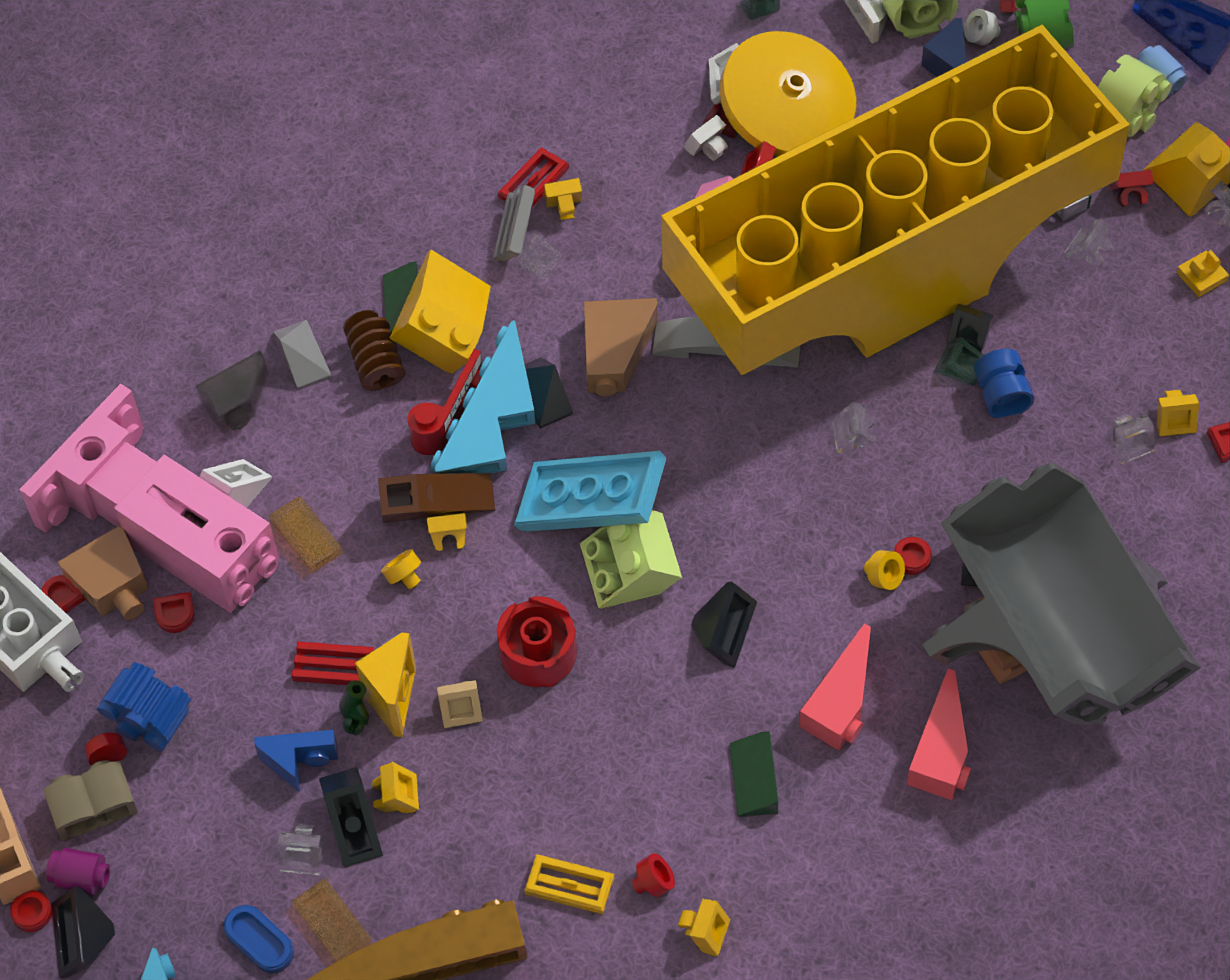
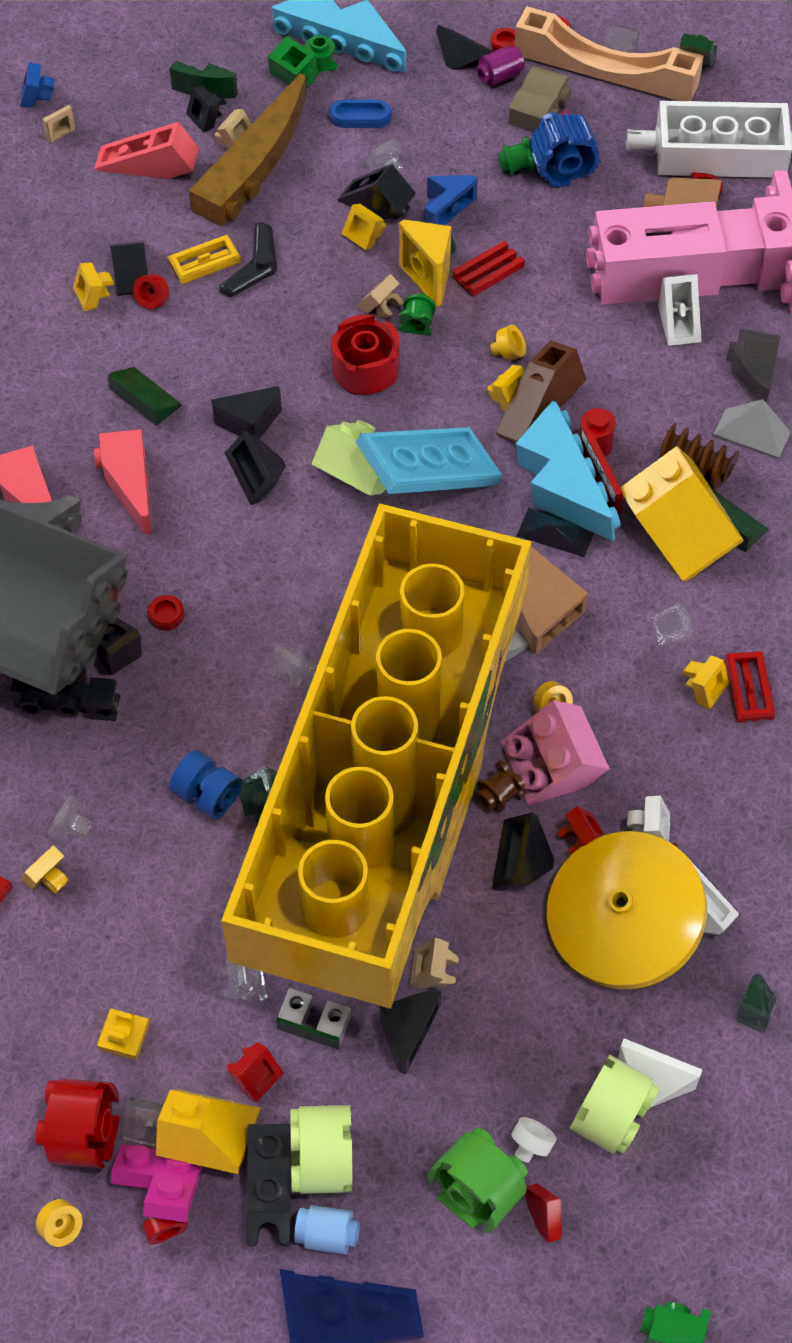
camera: 135 degrees right, 0 degrees up
clear yellow tile [269,496,343,573] -> none
clear yellow tile [292,878,372,962] -> none
light grey tile [493,185,535,262] -> none
yellow tile [864,550,905,590] -> none
dark blue slope [921,18,966,77] -> none
none -> black slope [110,240,148,296]
none -> black slope [211,386,282,439]
none -> black piece [219,222,277,297]
none -> black plate [246,1124,291,1247]
none -> green brick [399,293,436,336]
none -> green brick [497,137,535,176]

